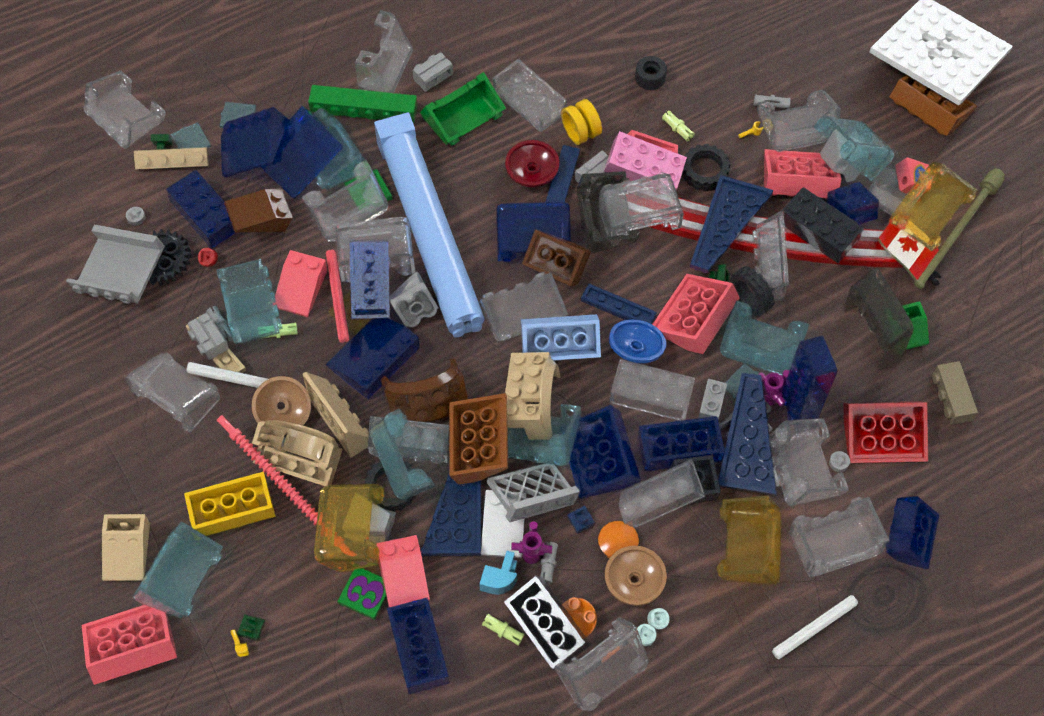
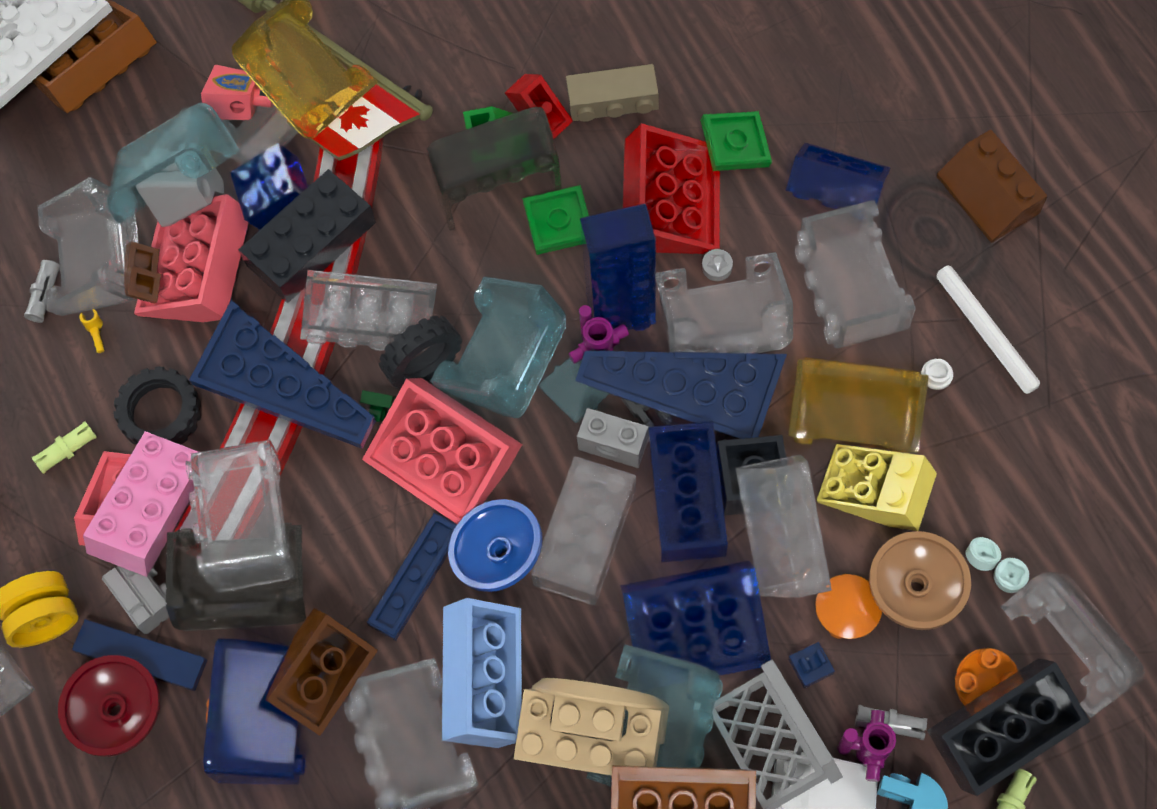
camera: 80 degrees left, 5 degrees up
none -> reddish brown slope [124,241,161,304]
none -> red slope [504,74,573,140]
none -> green tile [522,185,595,255]
none -> green tile [700,111,772,171]
none -> light yellow slope [816,444,937,531]
none -> white plate [921,359,953,390]
none -> reddish brown slope [936,129,1047,243]

